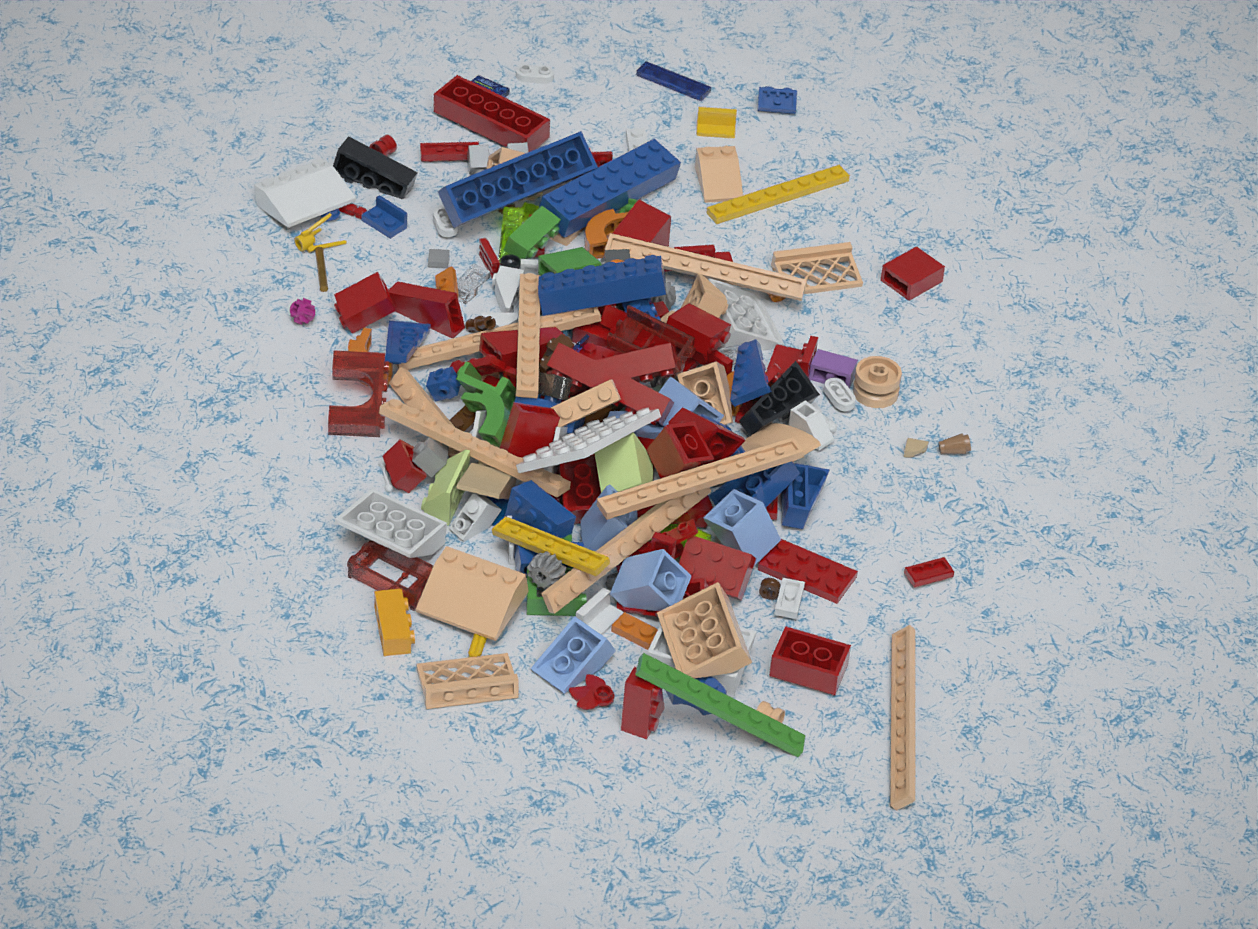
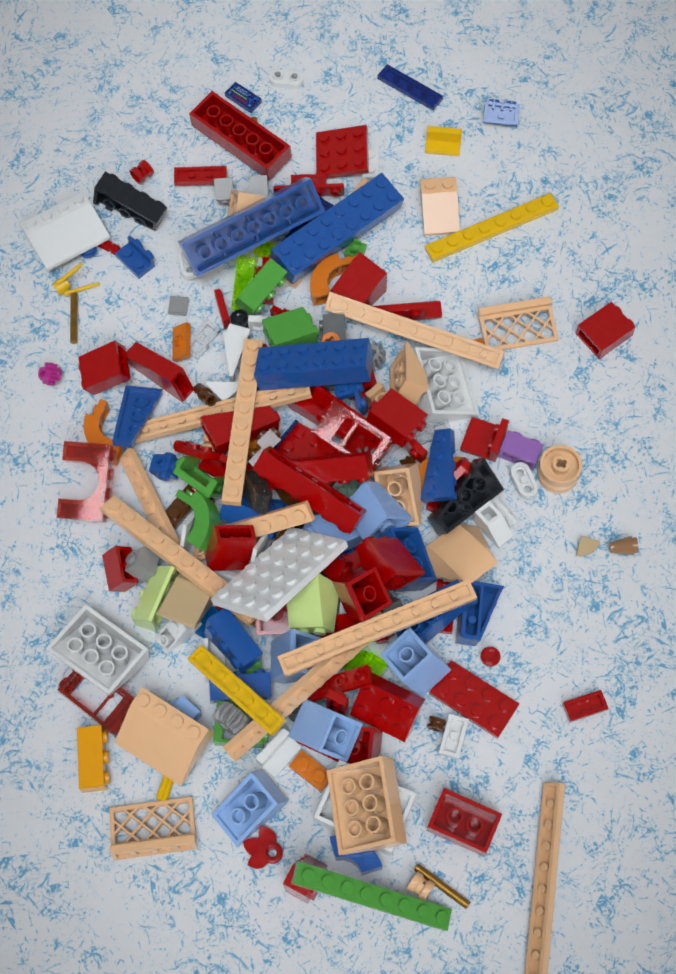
camera: 10 degrees right, 25 degrees up
none -> red plate [316,125,369,179]
none -> pearl gold bar [414,863,471,909]
none -> red plate [480,647,501,667]

